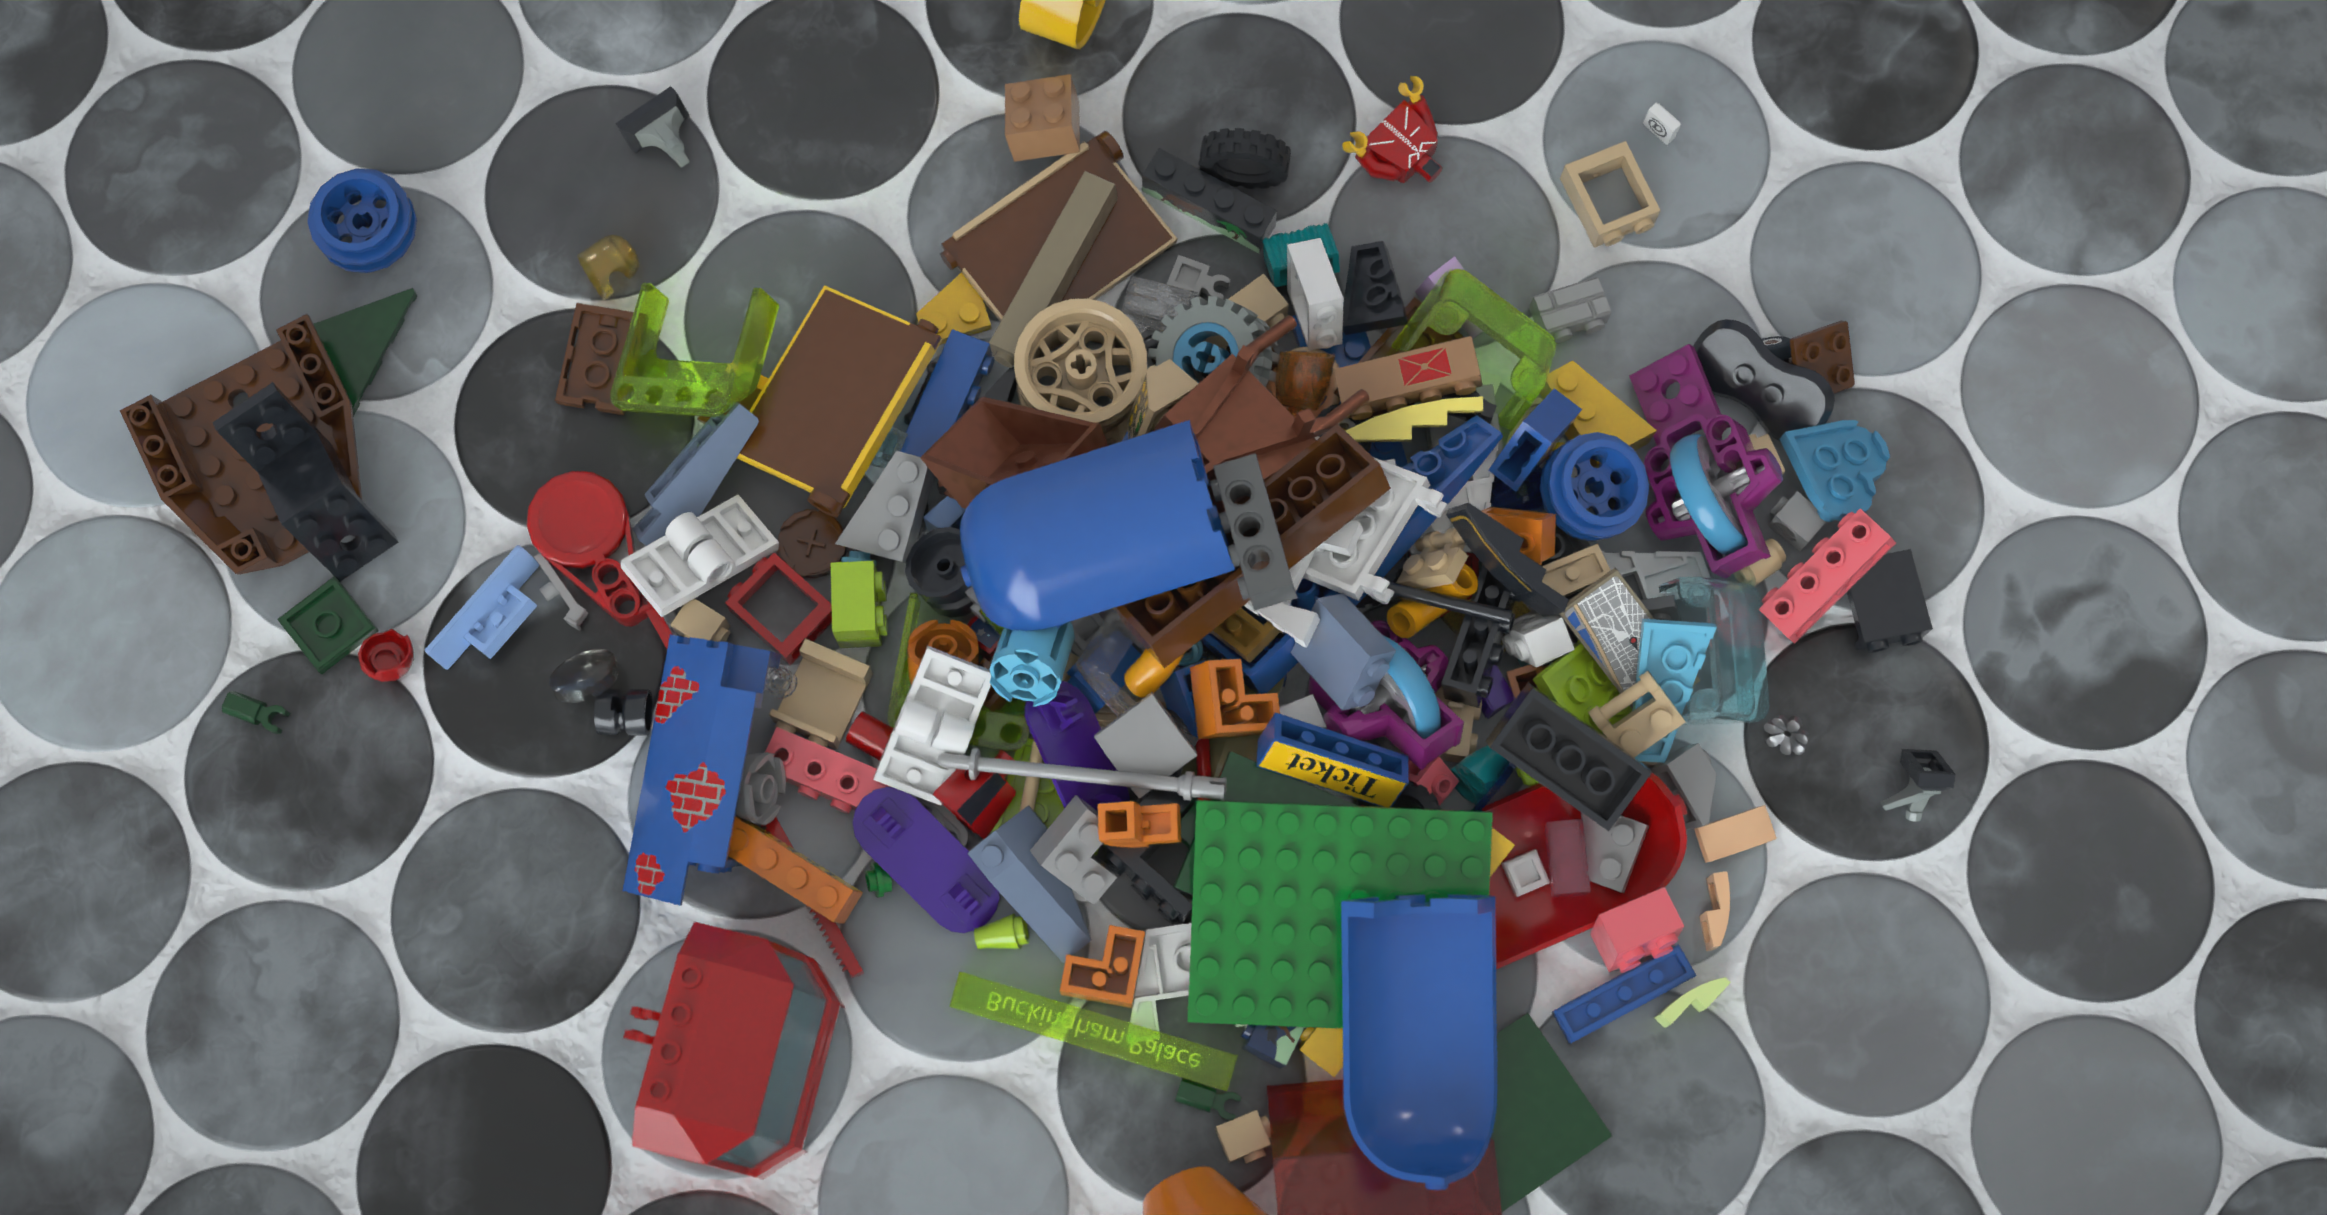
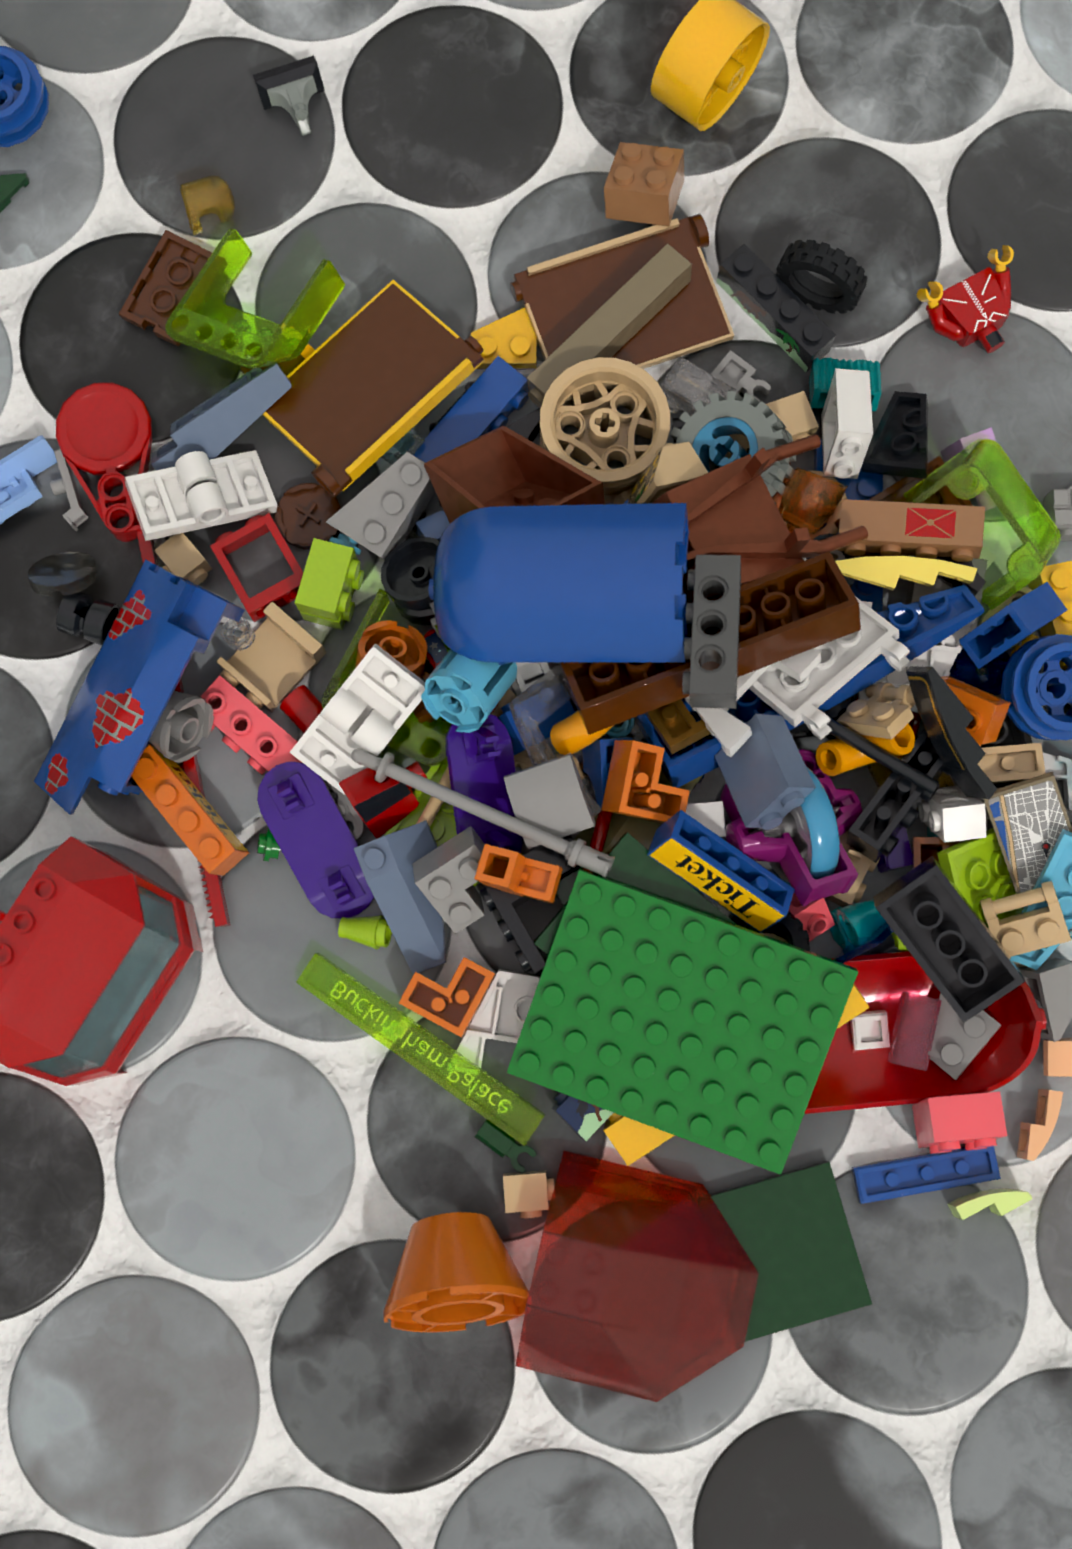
camera: 20 degrees right, 5 degrees up
blue panel [1341,894,1497,1190] -> none

